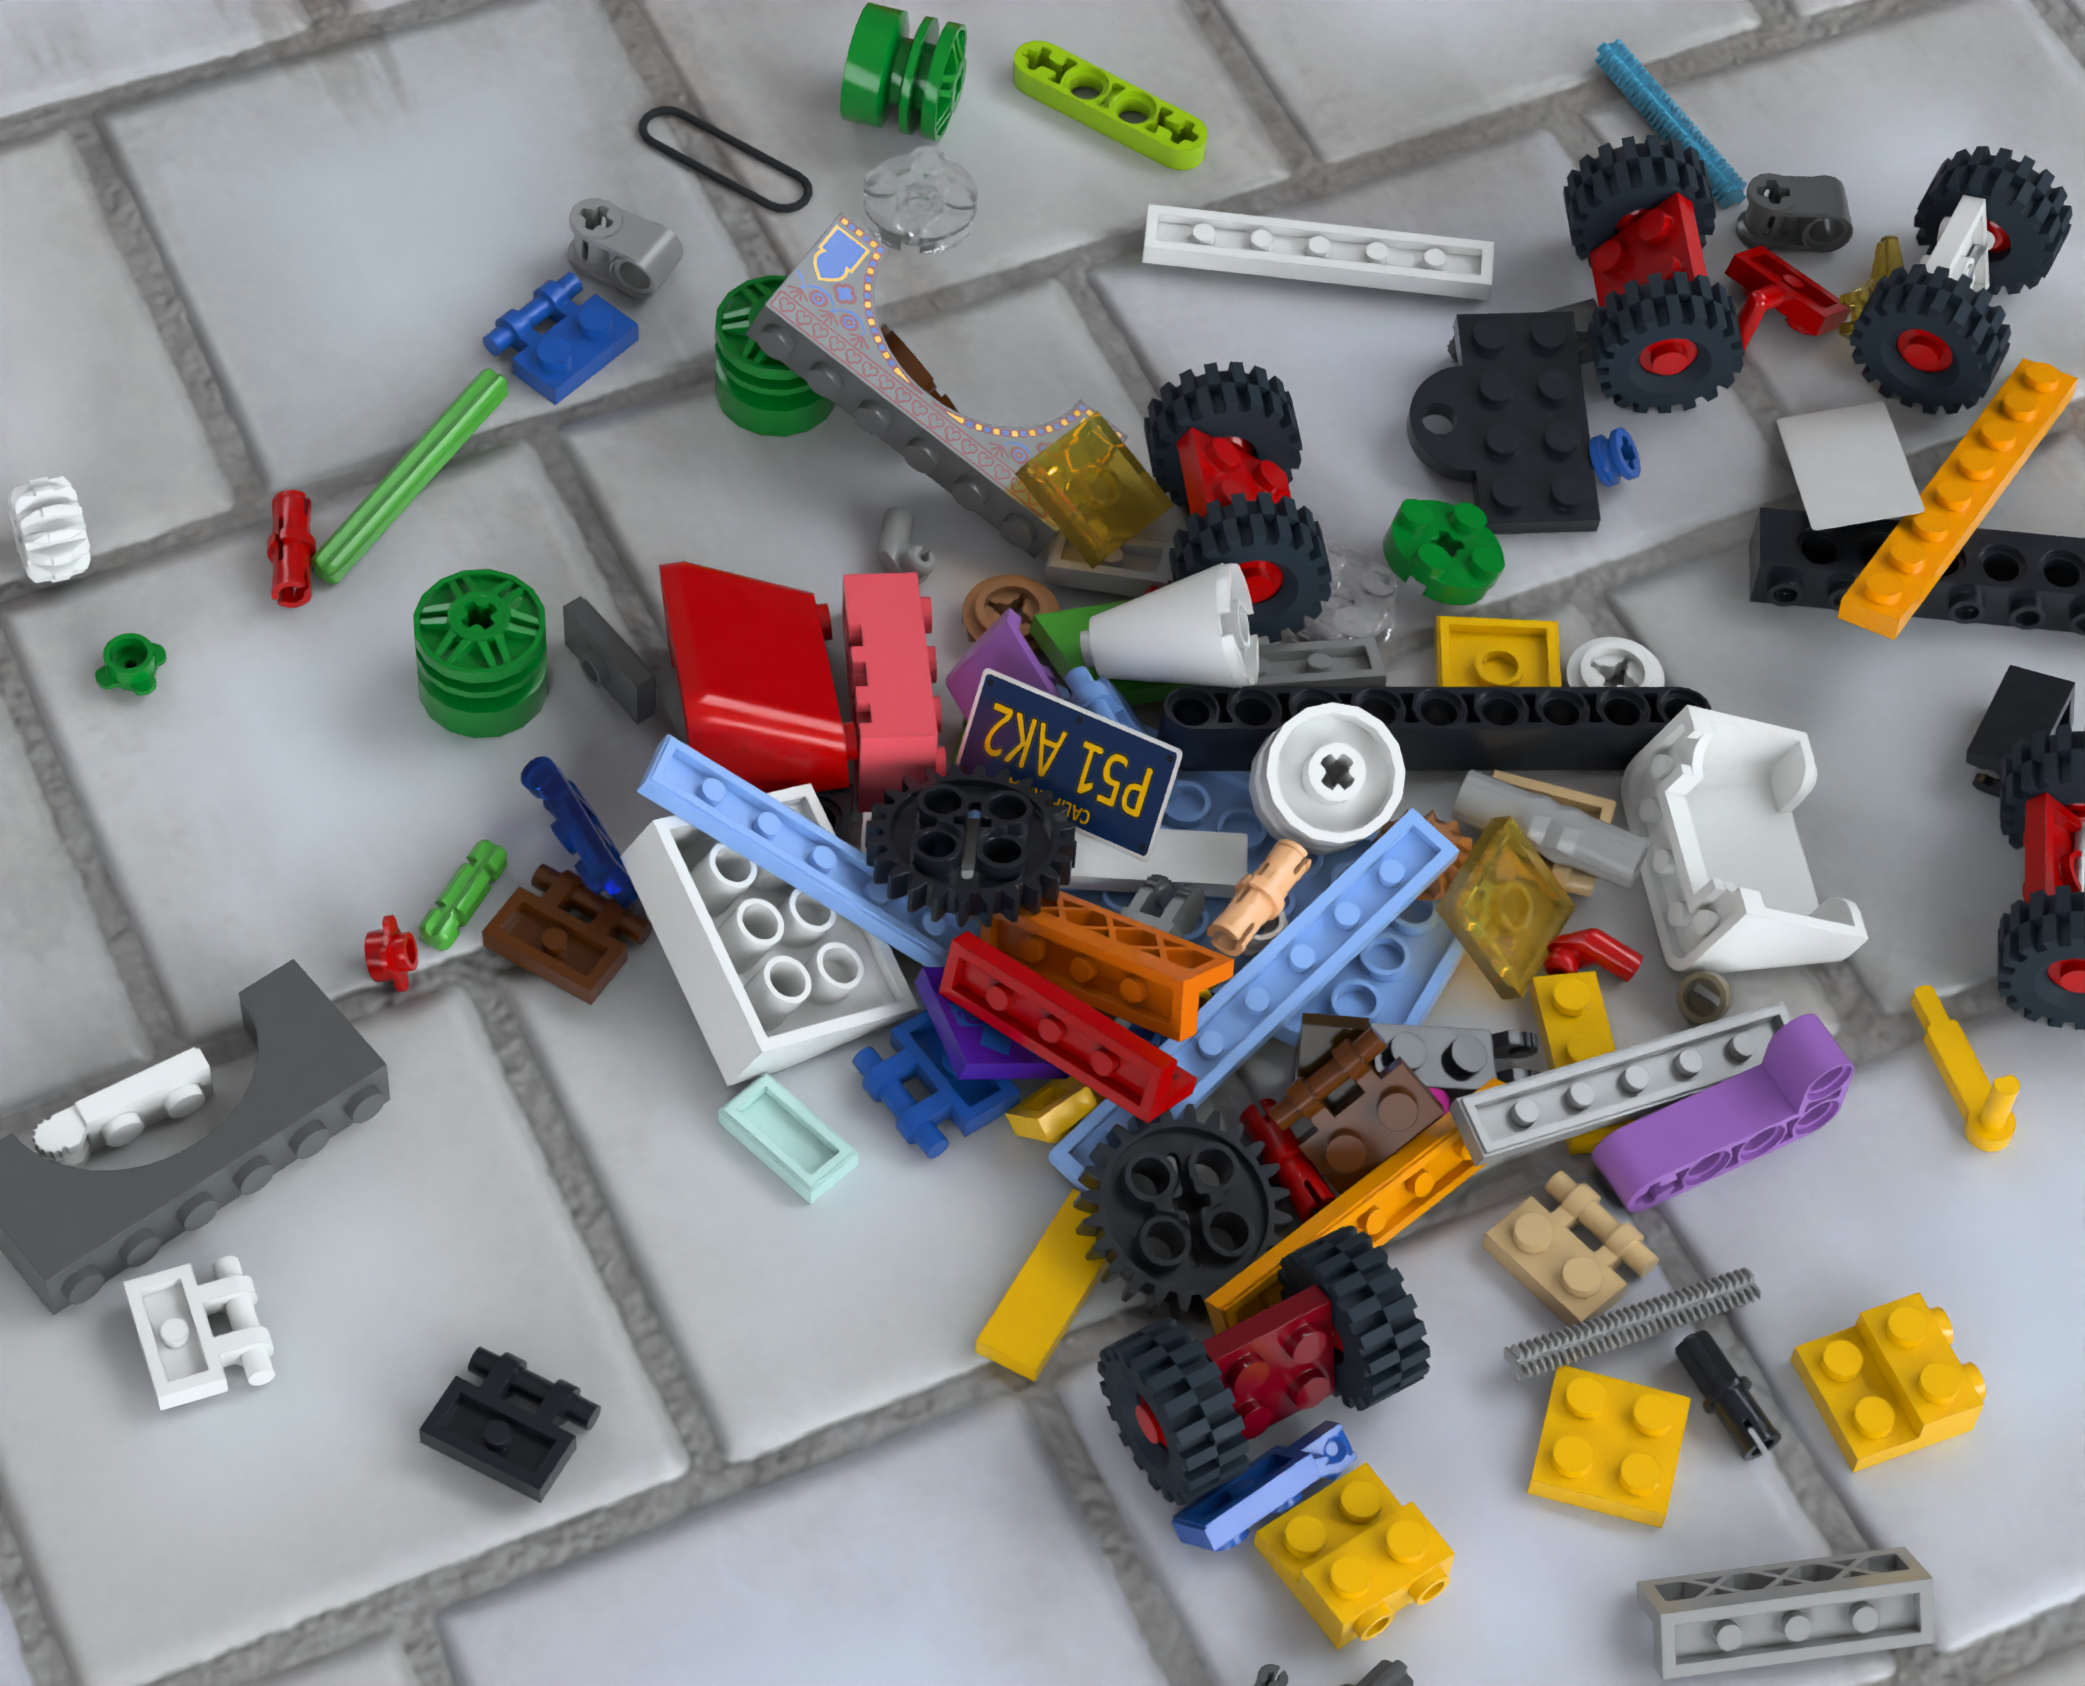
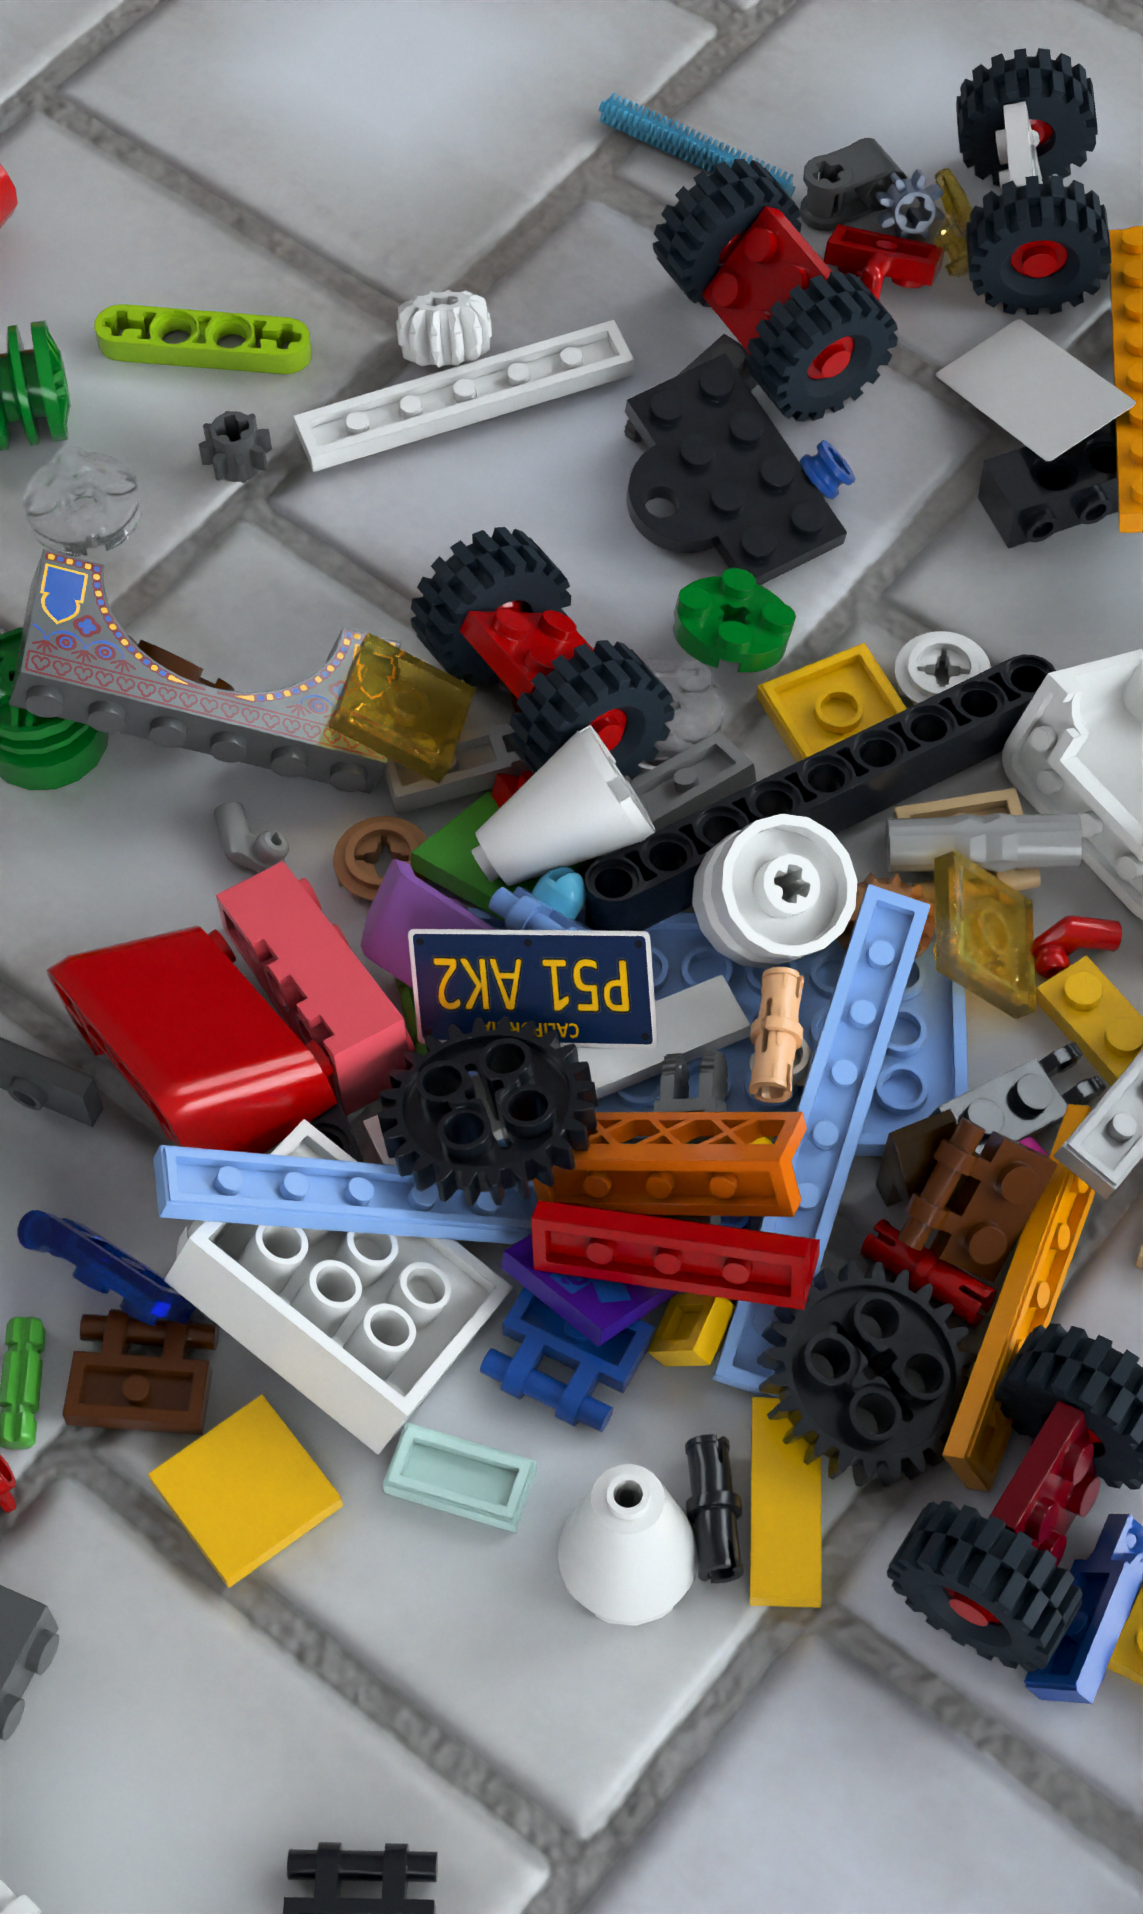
camera: 20 degrees left, 5 degrees up
none -> yellow tile [148,1394,344,1588]
none -> dark grey gear [198,411,272,483]
none -> white gear [396,290,492,368]
none -> medium azure hinge [531,866,587,920]
none -> white cone [558,1464,698,1626]
none -> black pin [685,1434,744,1583]
none -> sand blue gear [875,169,945,239]

